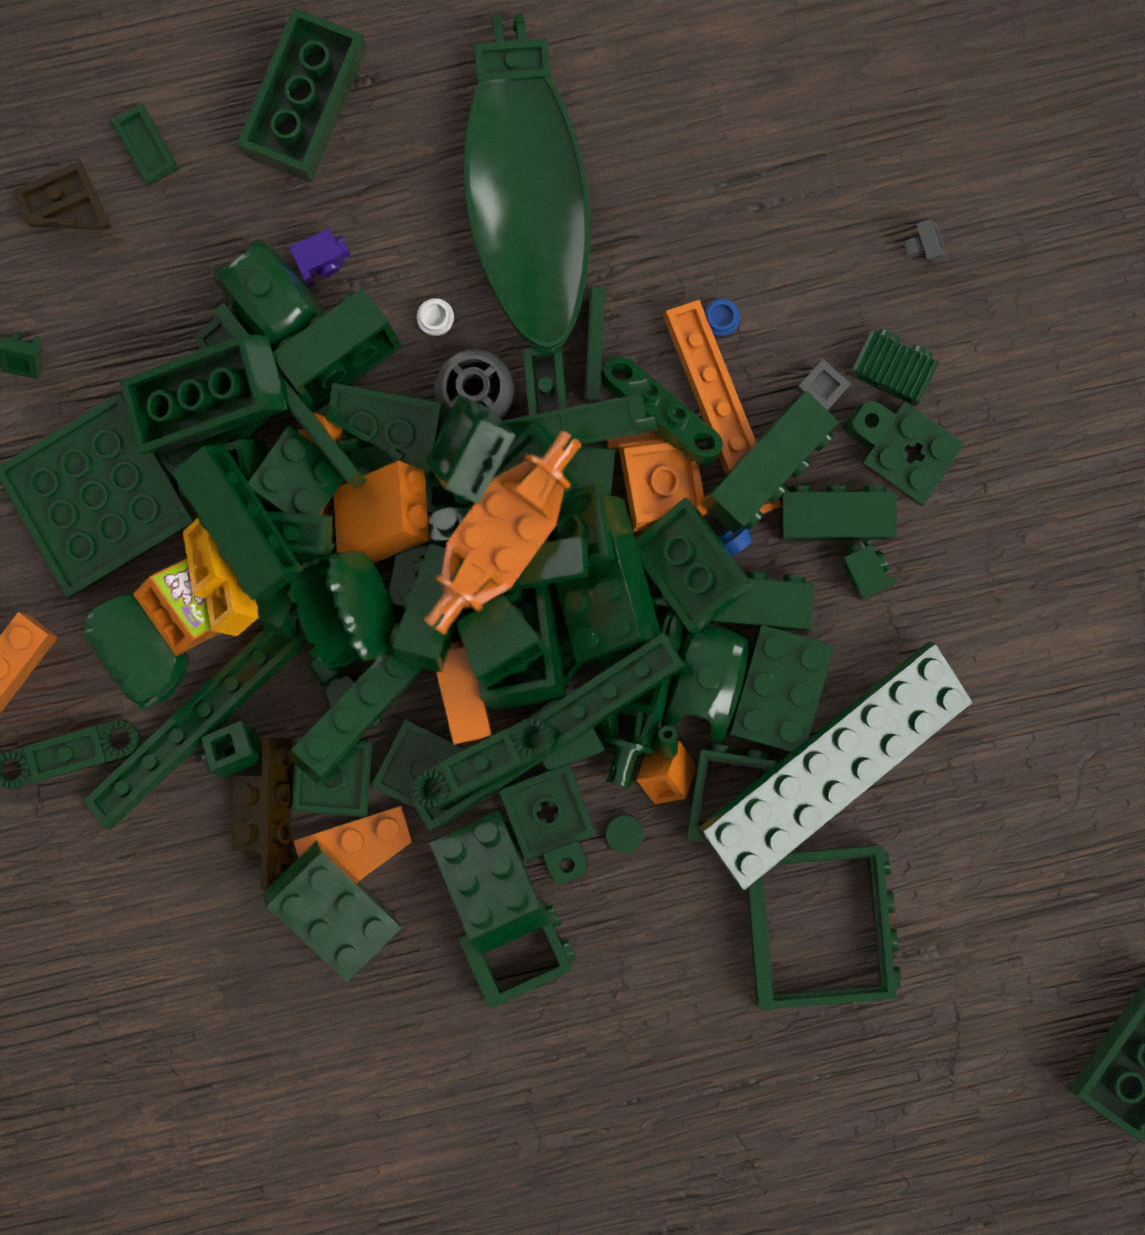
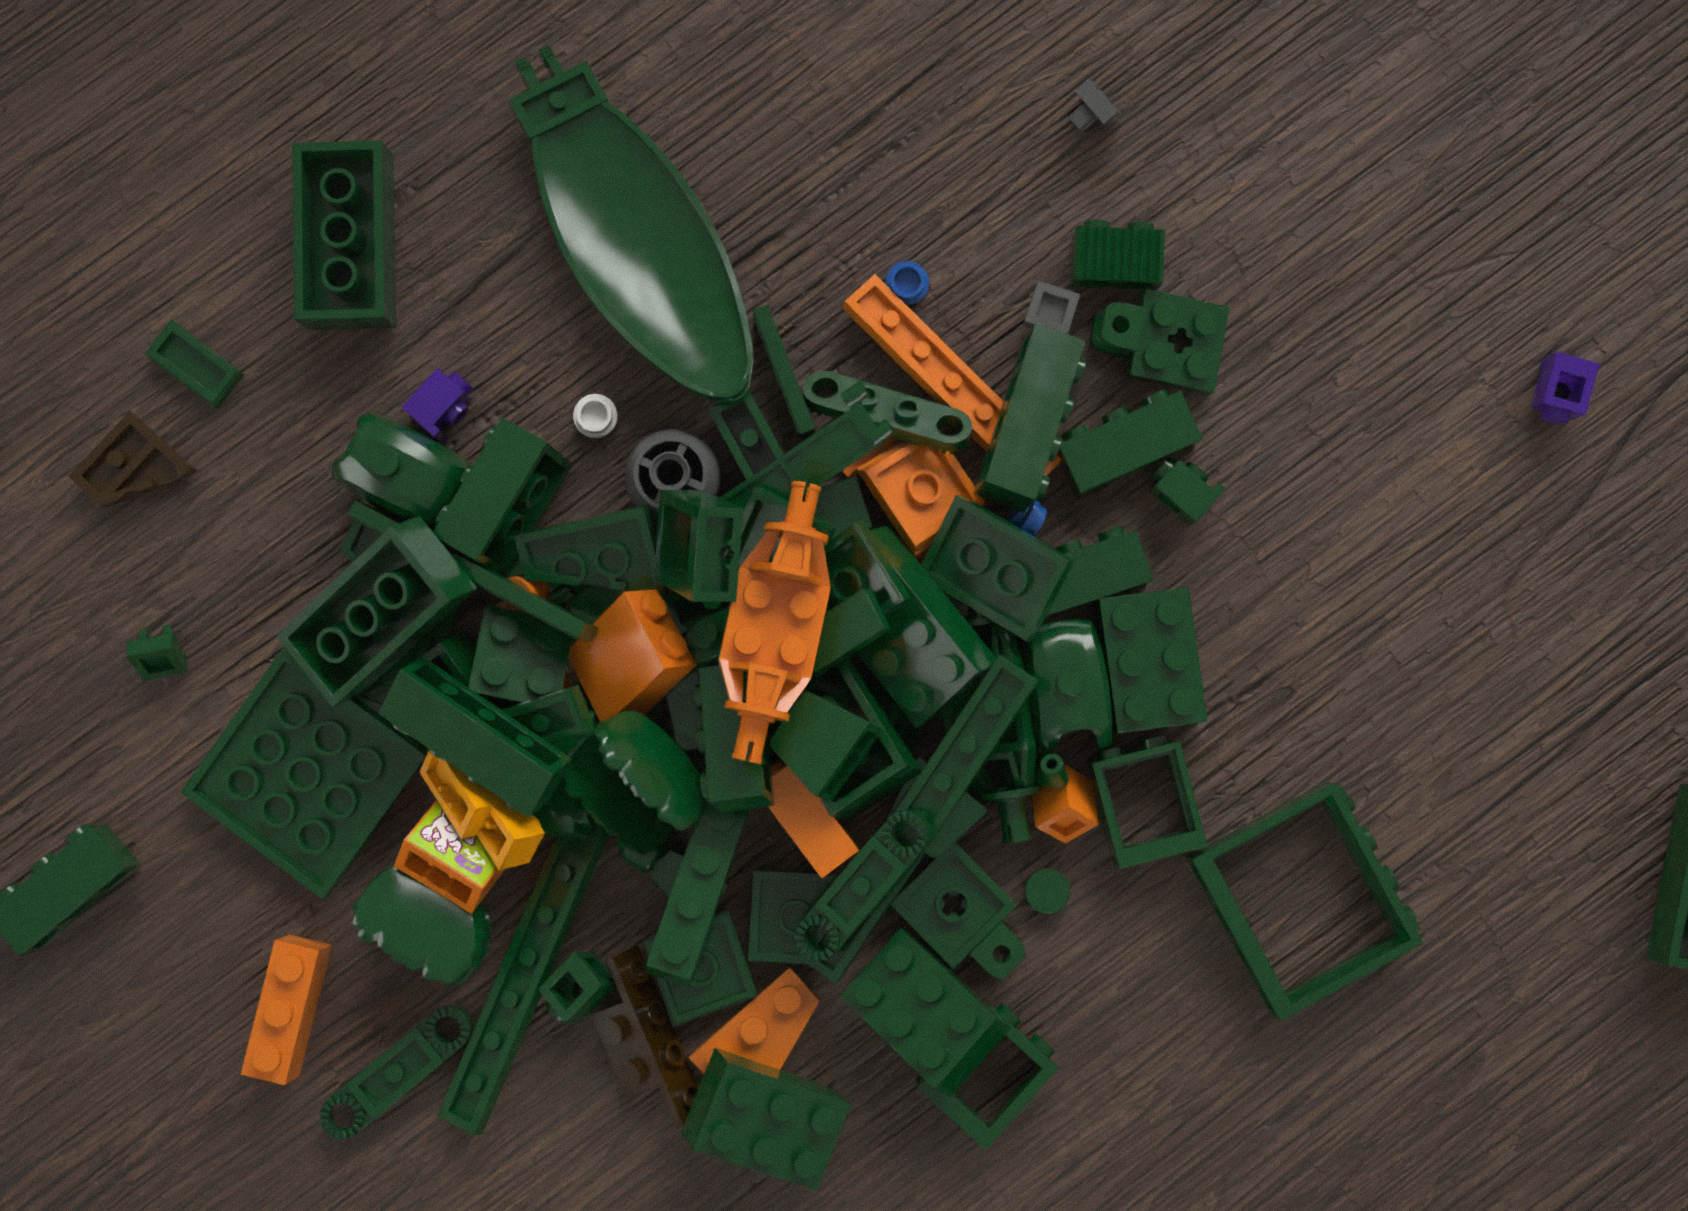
camera: 30 degrees left, 0 degrees up
plate [698,641,973,890] -> none

